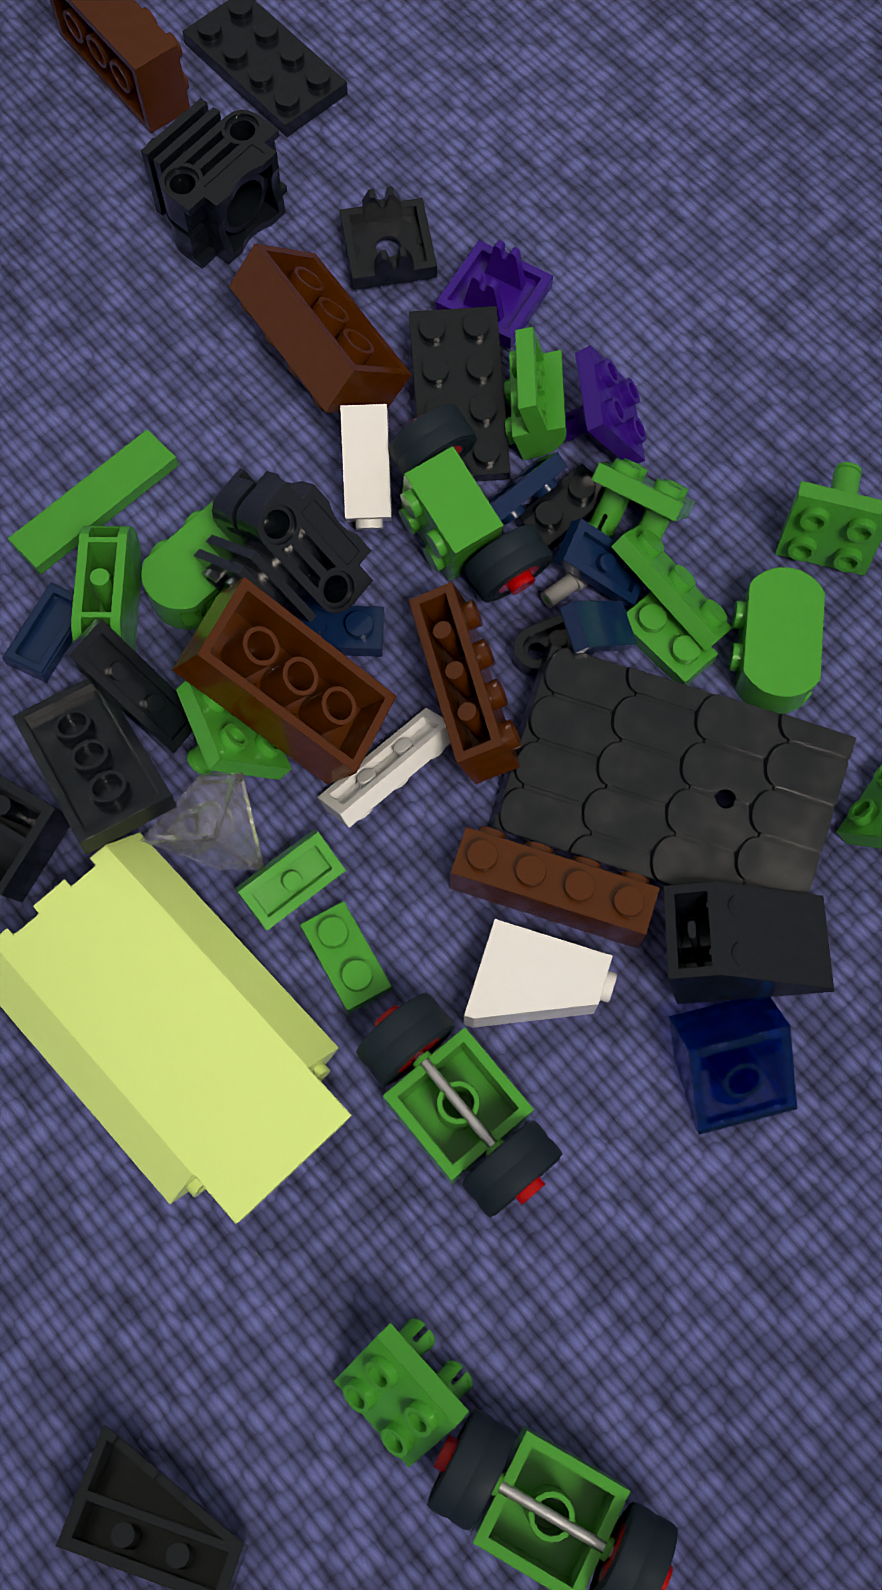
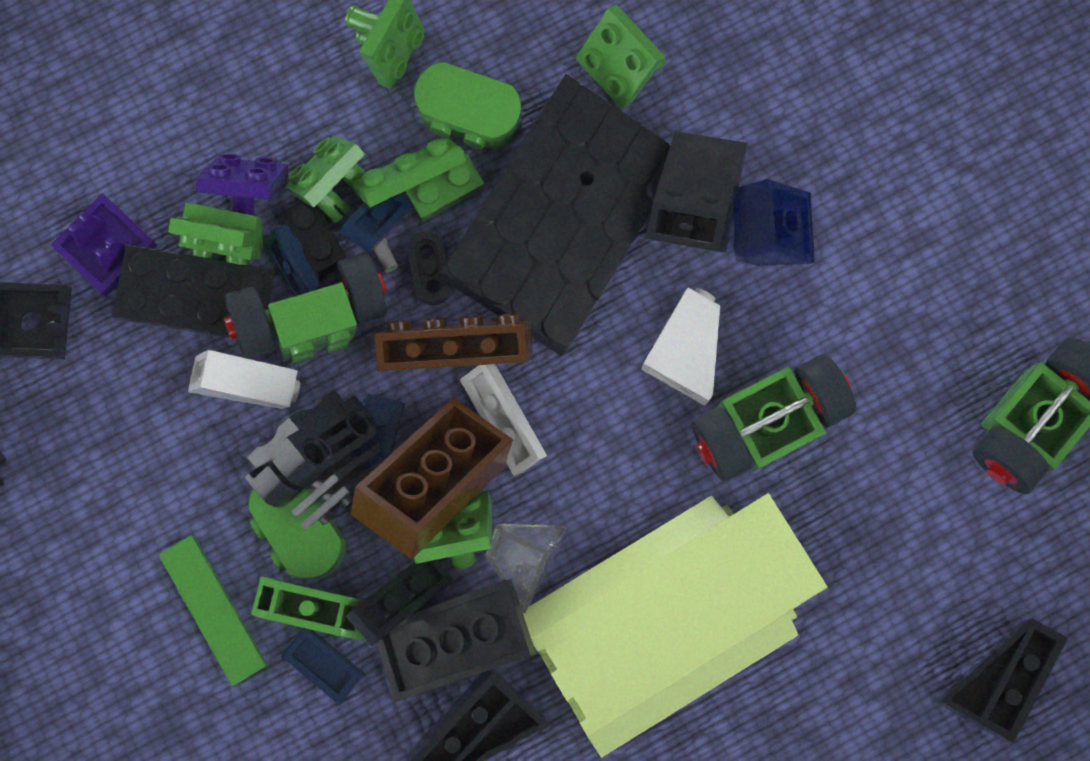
camera: 75 degrees left, 10 degrees up
reddish brown brick [229,243,412,413] -> none
bright green plate [235,829,346,931] -> none
bright green plate [300,901,392,1015] -> none
bright green plate [334,1318,473,1468] -> none
reddish brown brick [450,826,660,949] -> none
dark blue tile [560,601,637,653] -> none

